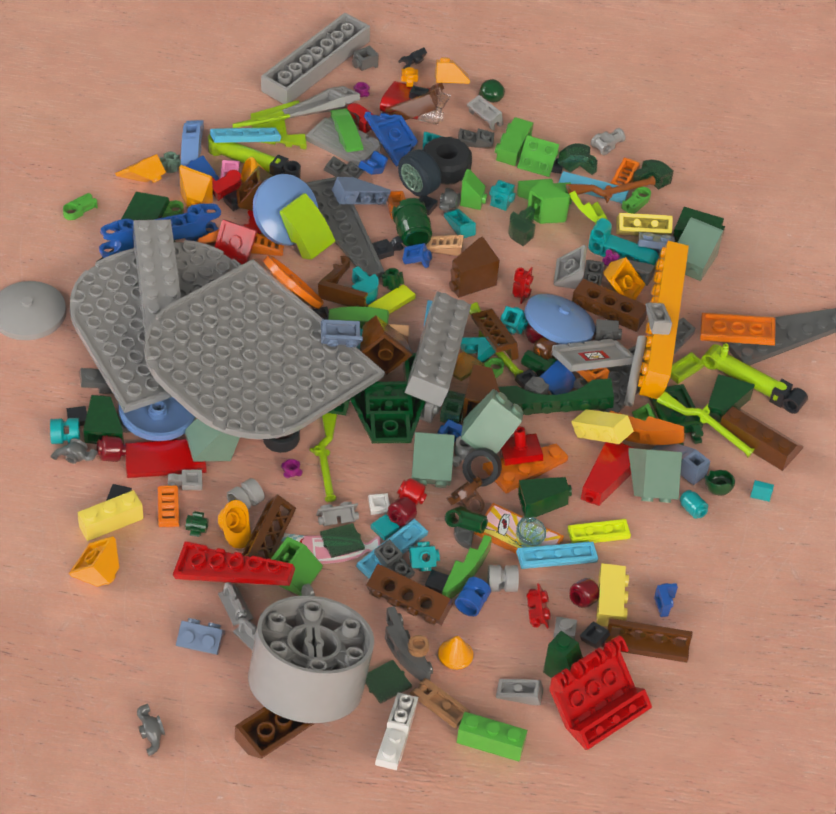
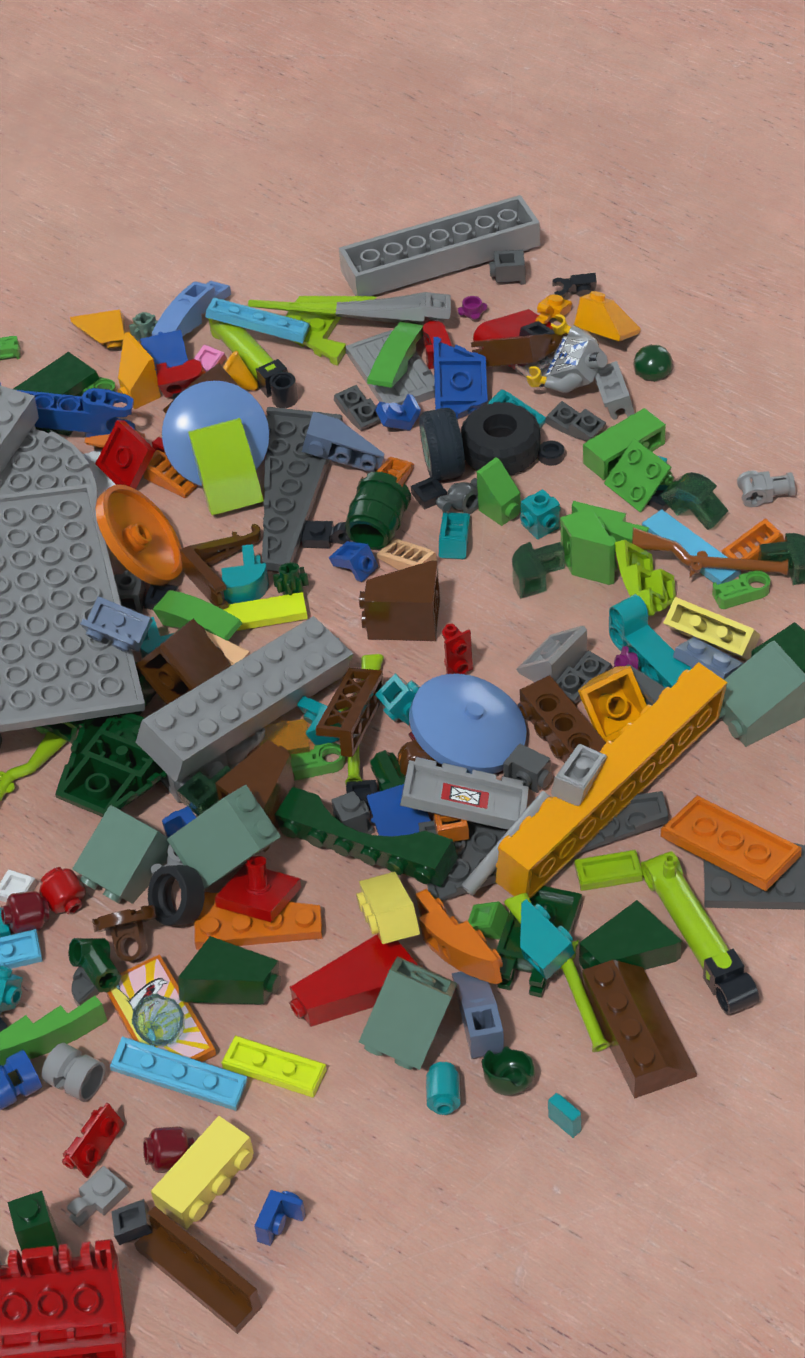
camera: 40 degrees right, 0 degrees up
none -> teal slope [520,899,575,980]
none -> light grey torso [526,314,607,393]
none -> black tile [538,440,565,466]

